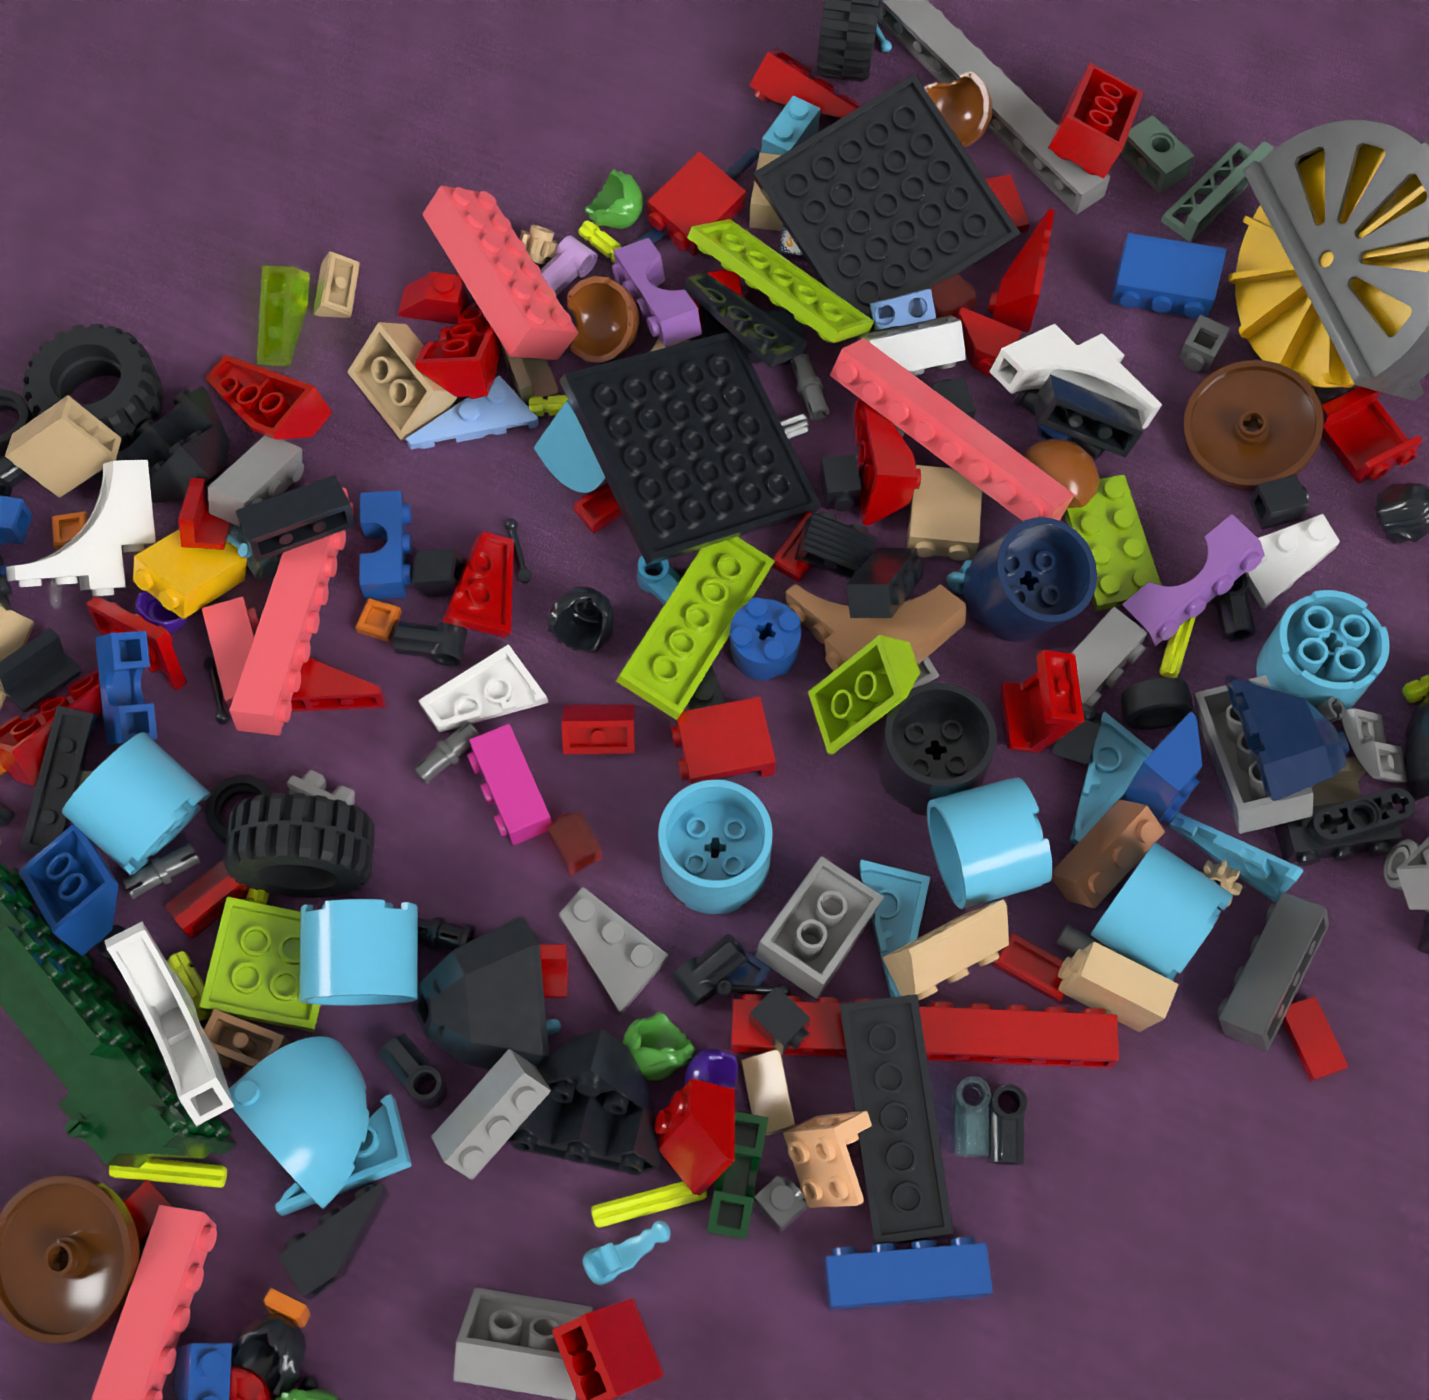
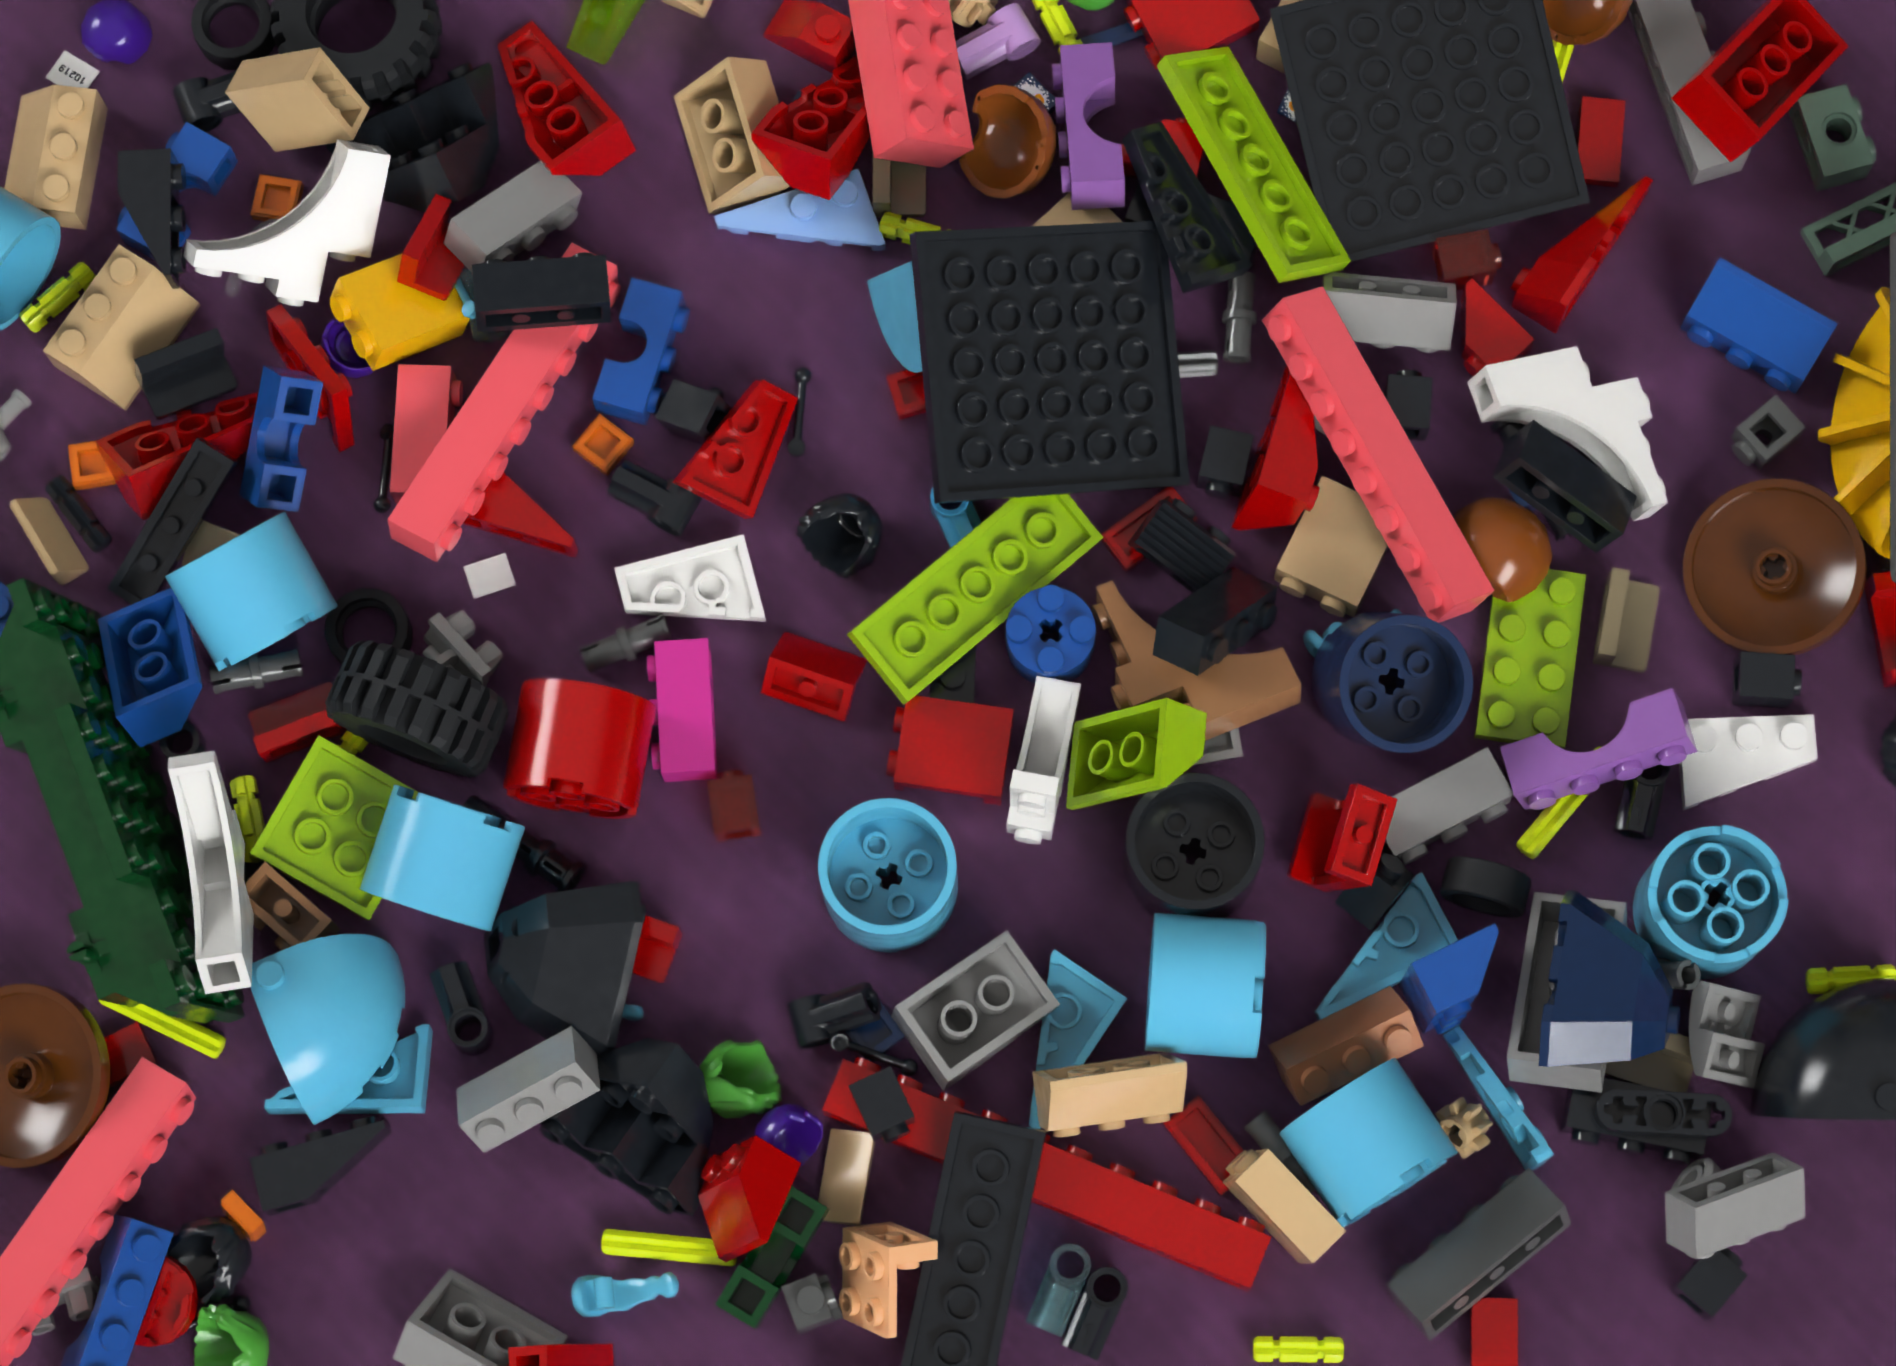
camera: 25 degrees right, 10 degrees up
light grey wing [559,887,669,1016] -> none
medium blue leg [870,289,936,330] -> none
none -> white sticker [463,553,516,599]
none -> red brick [503,678,656,819]
none -> white arch [1006,676,1081,845]
none -> neon yellow axle [1253,1336,1344,1363]
none -> dark tan panel [1592,567,1660,673]

